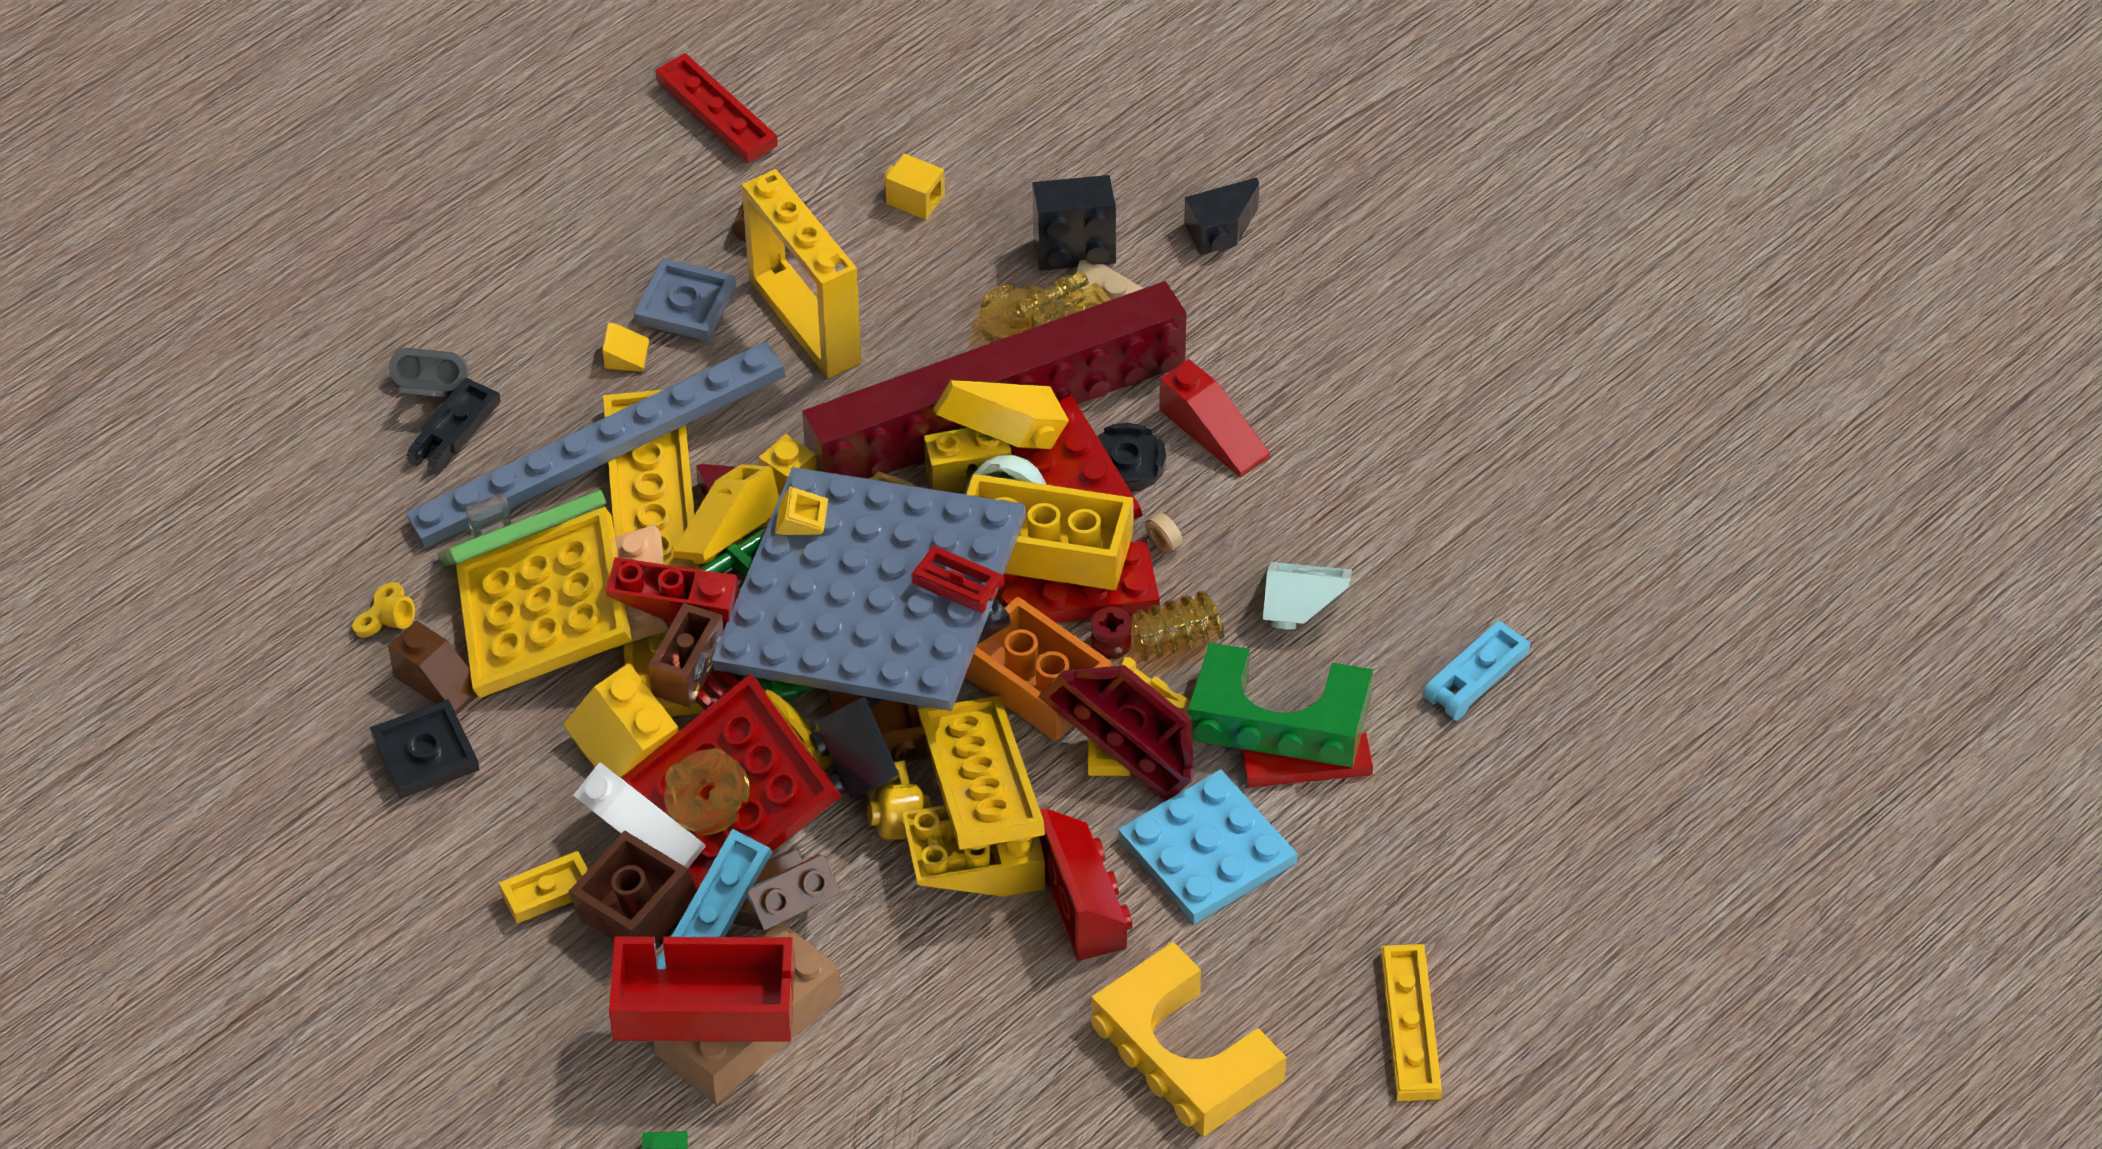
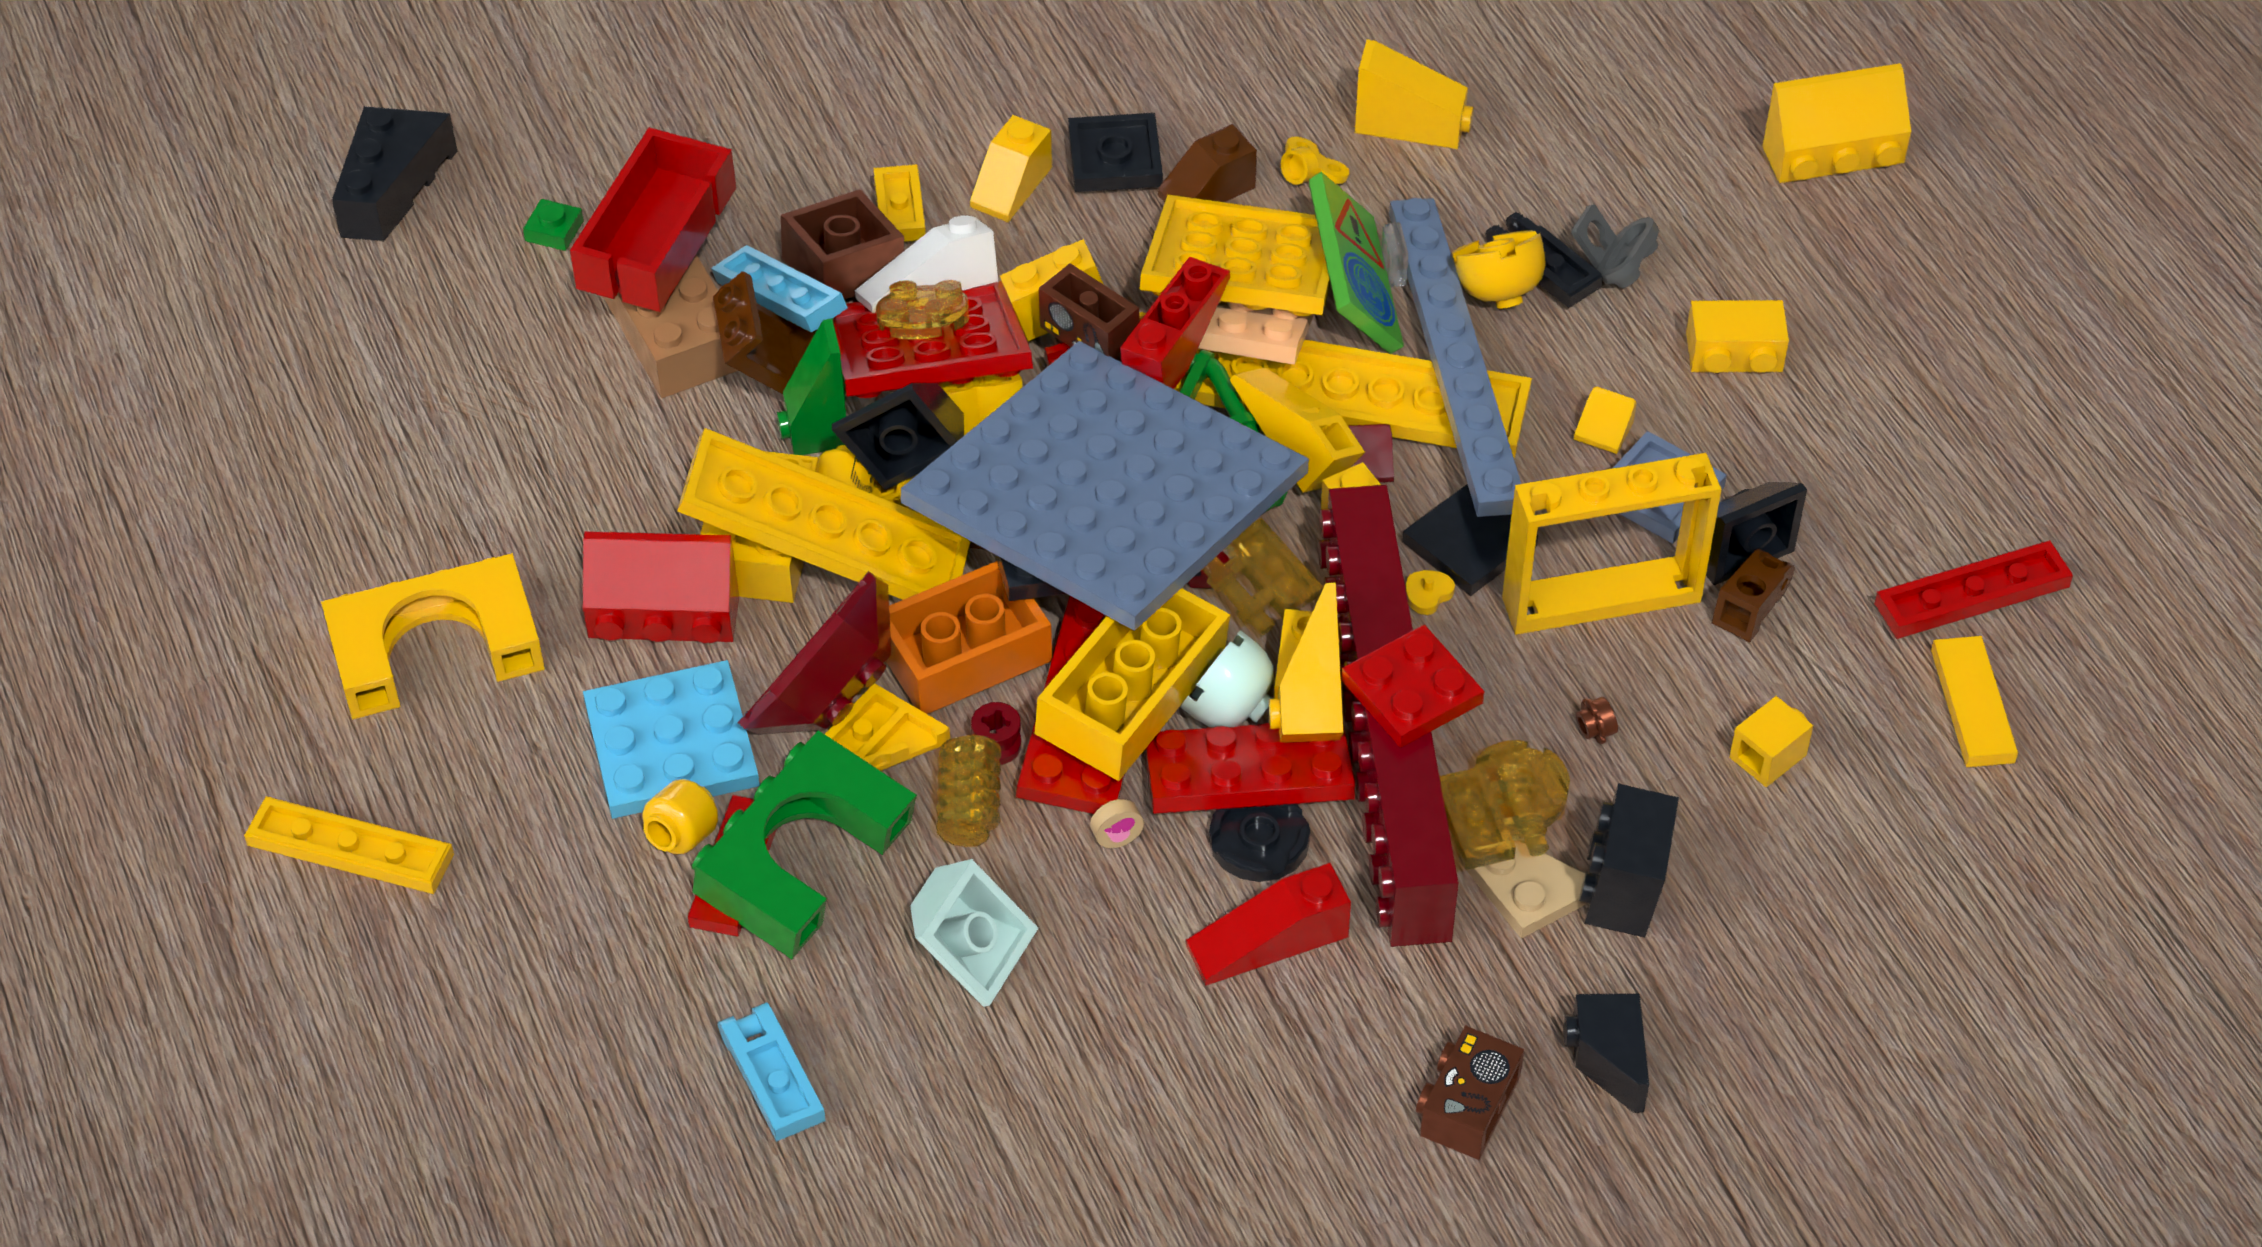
camera: 110 degrees right, 0 degrees up
yellow slope [775,486,828,535] -> none
red tile [911,545,1005,614] -> none
none -> yellow head [642,779,718,854]
none -> green slope [777,318,846,455]
none -> yellow slope [970,115,1052,222]
none -> red plate [1341,624,1484,748]
none -> yellow slope [1355,39,1474,149]
none -> black tile [1402,484,1539,596]
none -> copper brick [1416,1025,1524,1160]
none -> yellow cylinder [1452,231,1545,309]
none -> copper plate [1576,696,1618,744]
none -> yellow brick [1686,300,1789,373]
none -> black slope [1706,482,1807,585]
none -> yellow slope [1763,63,1911,183]
none -> yellow tile [1931,636,2018,768]

